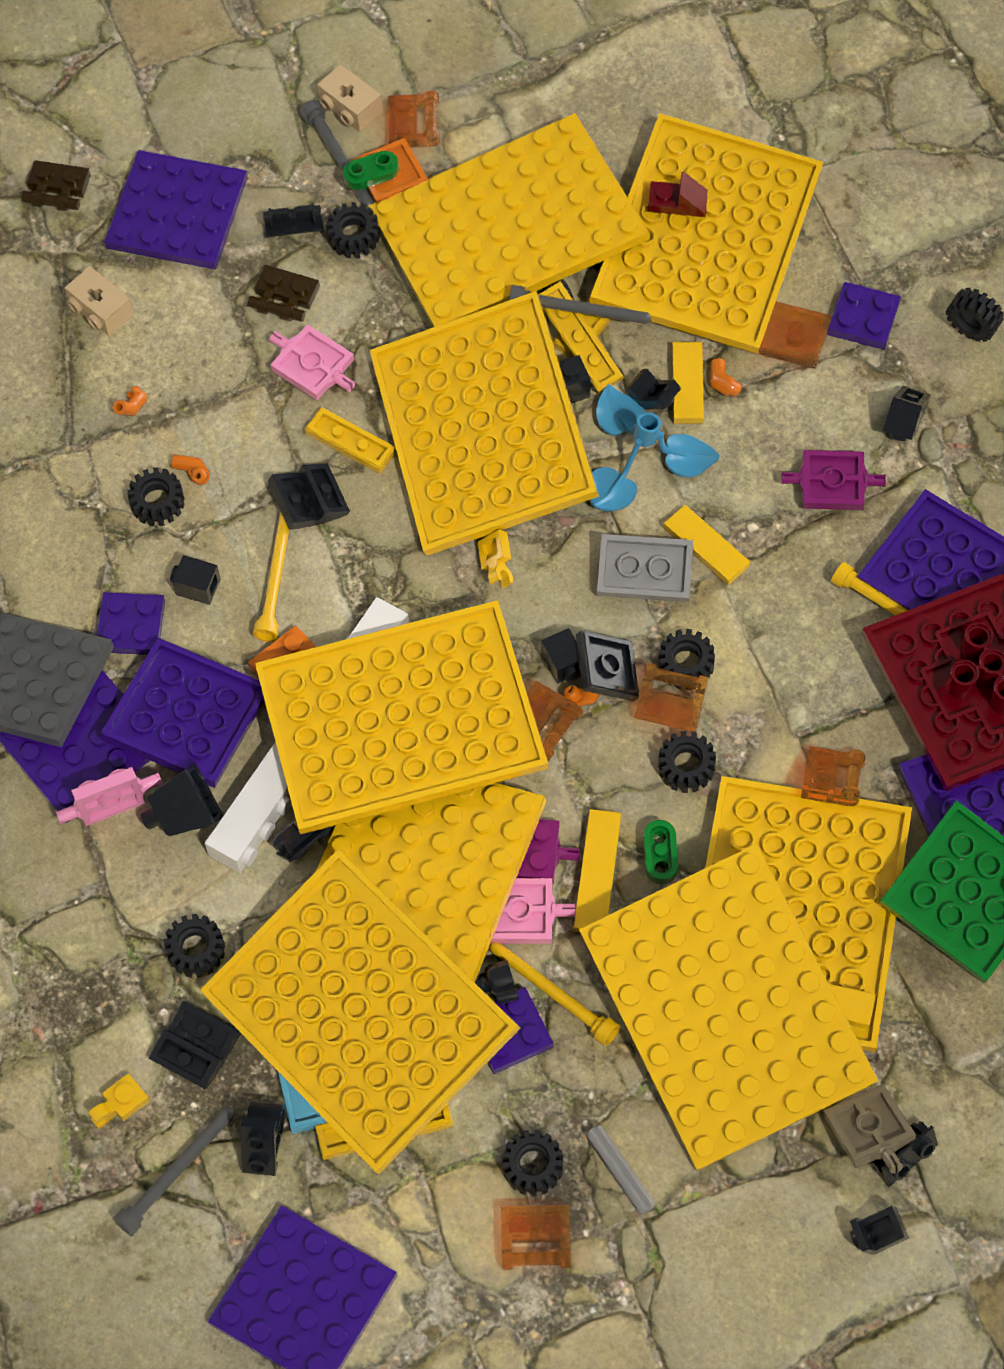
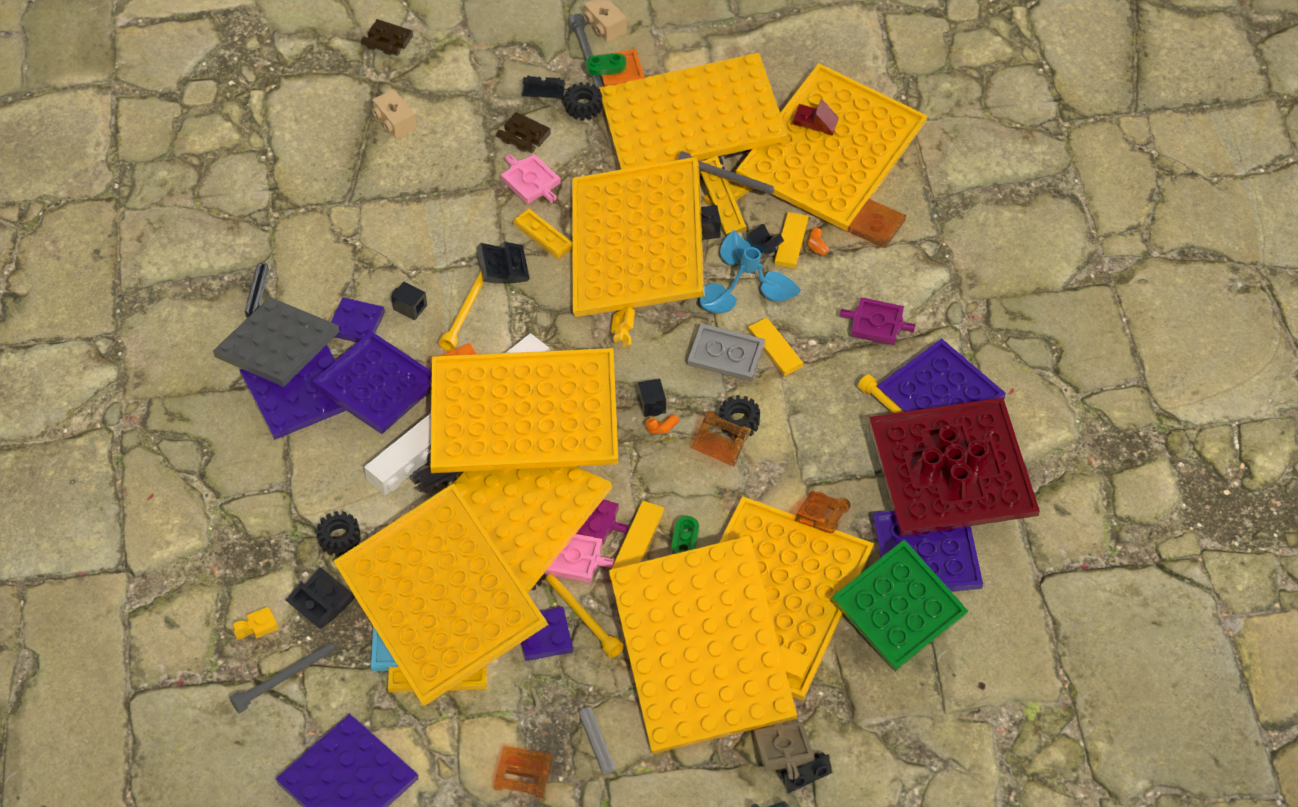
camera: 10 degrees right, 10 degrees down
bright pink plate [56,767,163,826] -> none
dark purple plate [104,150,248,270] -> none
orange arm [113,386,147,416] -> none
black tyre [128,467,185,526] -> none
black torso [141,762,224,836] -> none
orange arm [172,454,210,485] -> none
black pin [240,1101,285,1176] -> none
clear orange plate [388,90,440,148] -> none
black piece [475,960,519,1005] -> none
black tyre [502,1130,563,1196] -> none
clear orange plate [527,681,584,761] -> none
black tile [576,630,640,701] -> none
black tyre [658,731,716,793] -> none
dark purple plate [828,282,901,350] -> none
black slope [883,386,931,441] -> none
black tyre [946,288,1004,342] -> none

